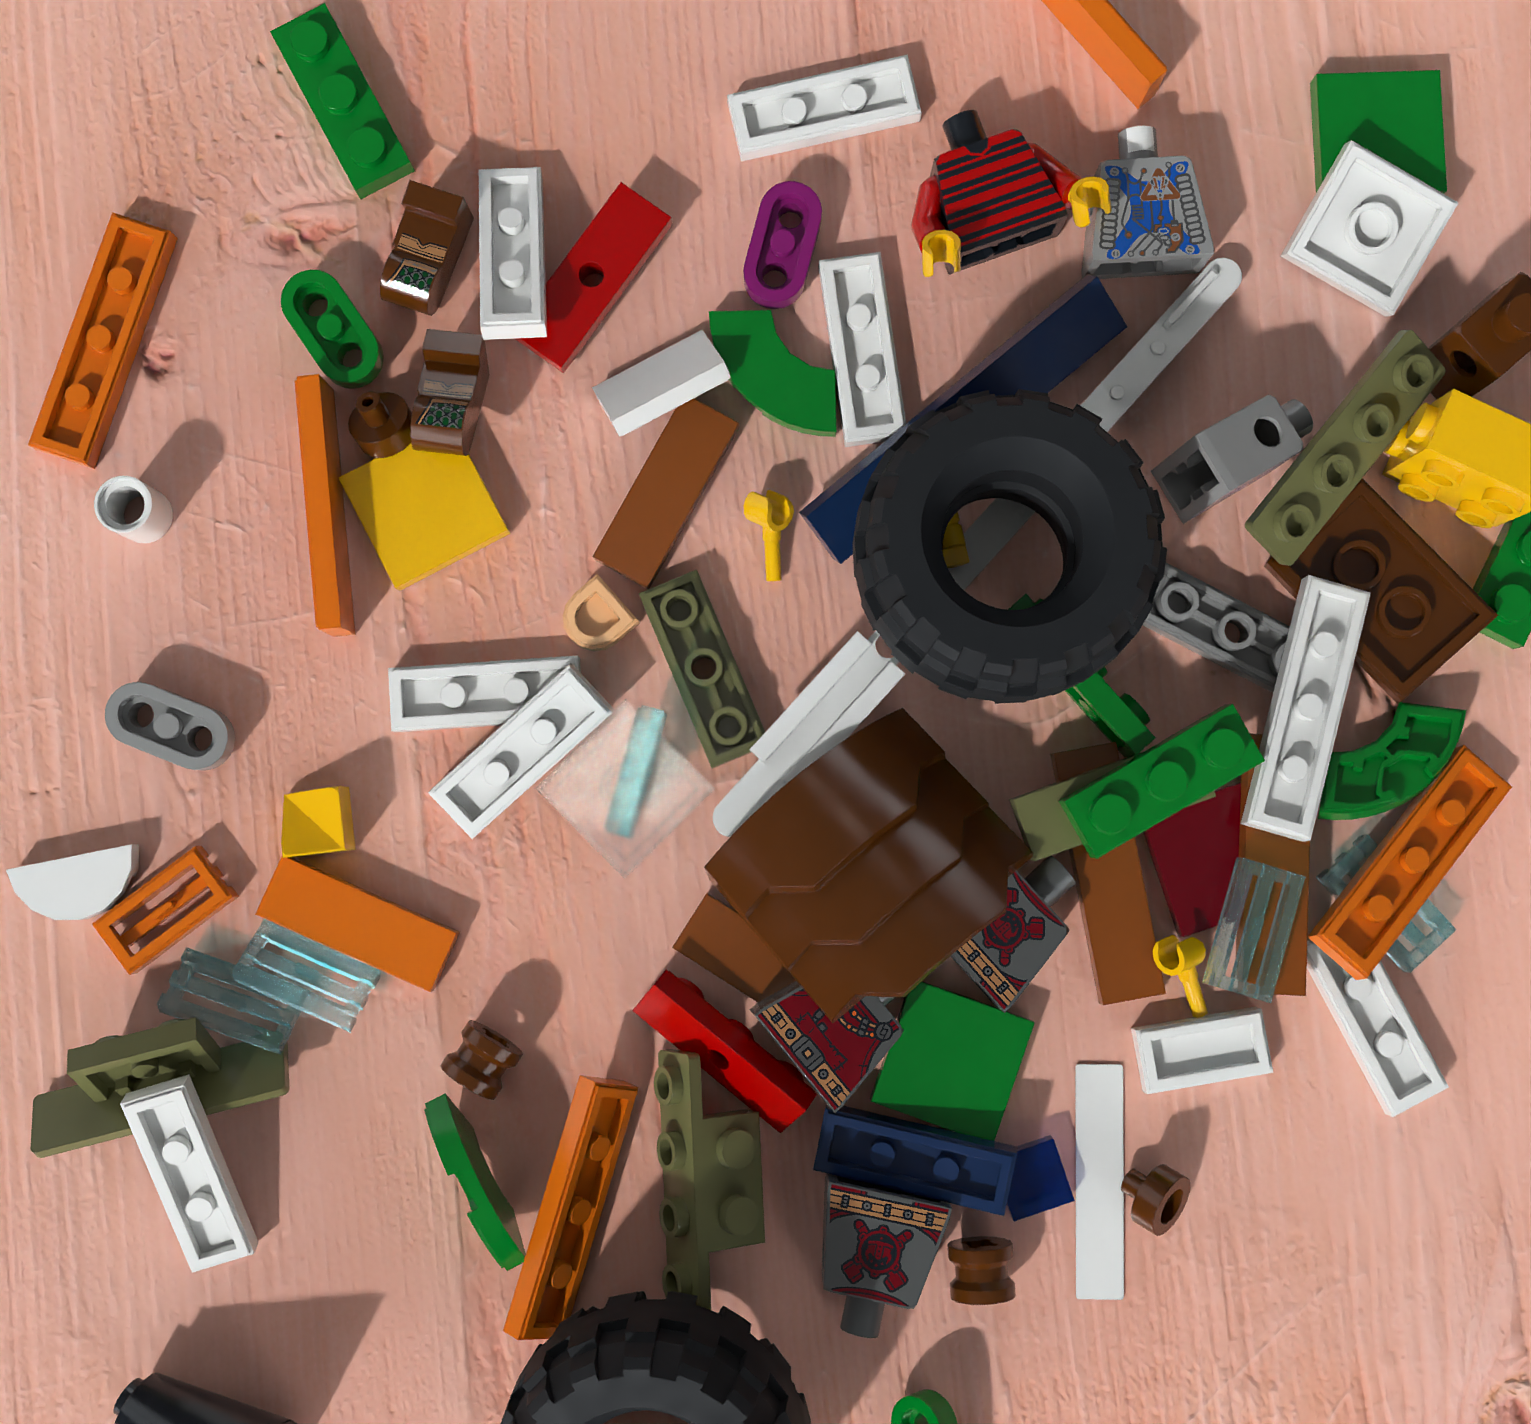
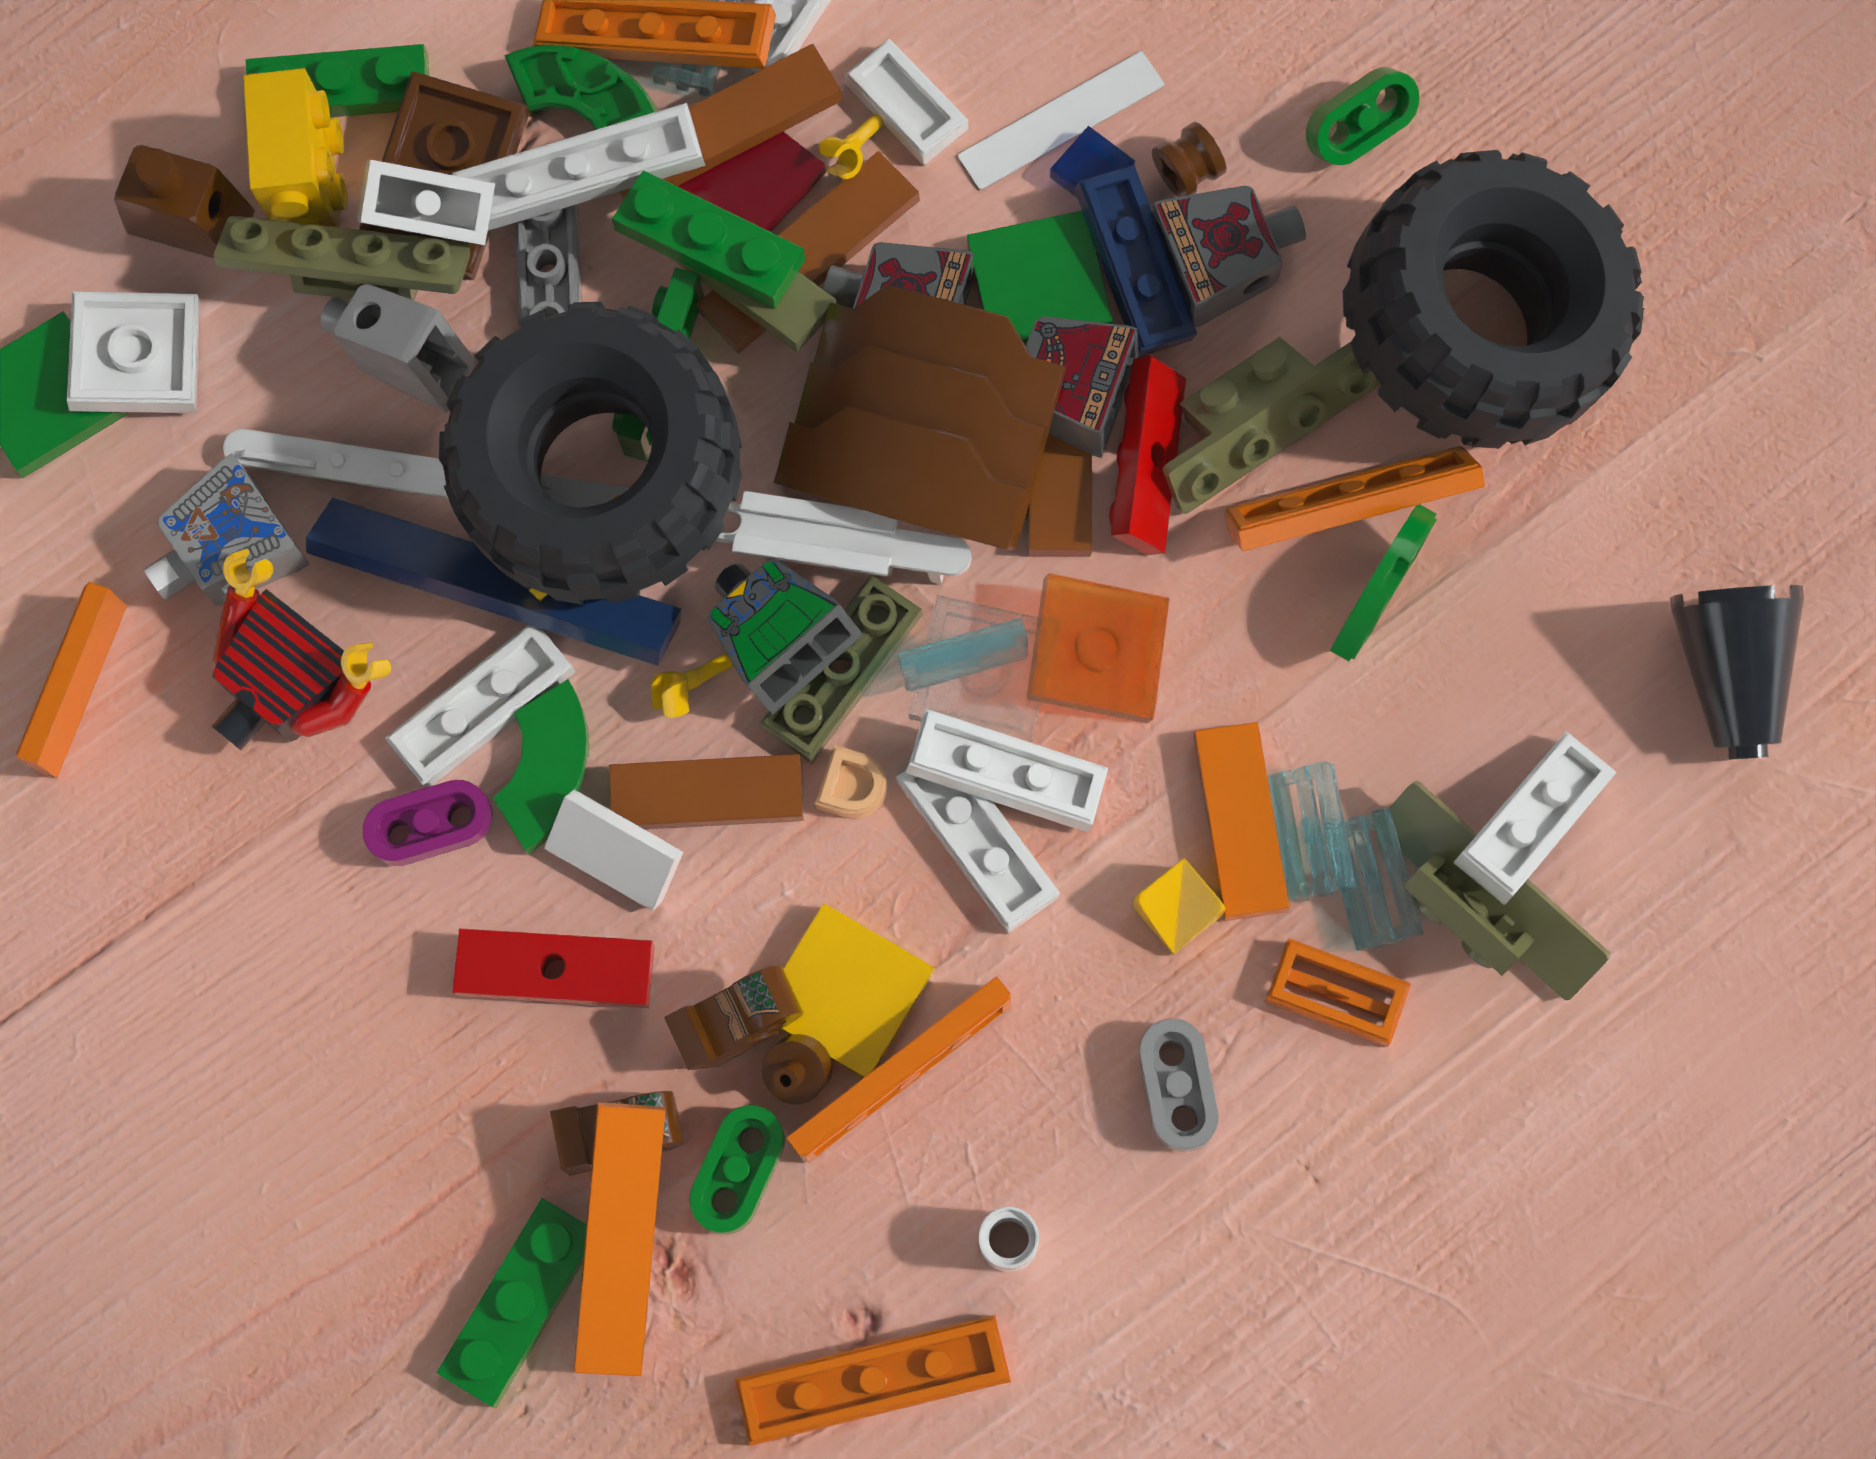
camera: 115 degrees left, 10 degrees down
white tile [6,844,139,920] -> none
reddish brown wheel [440,1020,523,1100] -> none
white tile [478,167,547,340] -> none
white tile [727,54,922,162] -> none
reddish brown tile [1121,1164,1190,1236] -> none
clear light blue tile [1202,858,1306,1003] -> none
none -> white slope [356,159,495,245]
none -> orange tile [573,1102,665,1376]
none -> torso [707,559,863,715]
none -> clear orange tile [1026,573,1170,724]

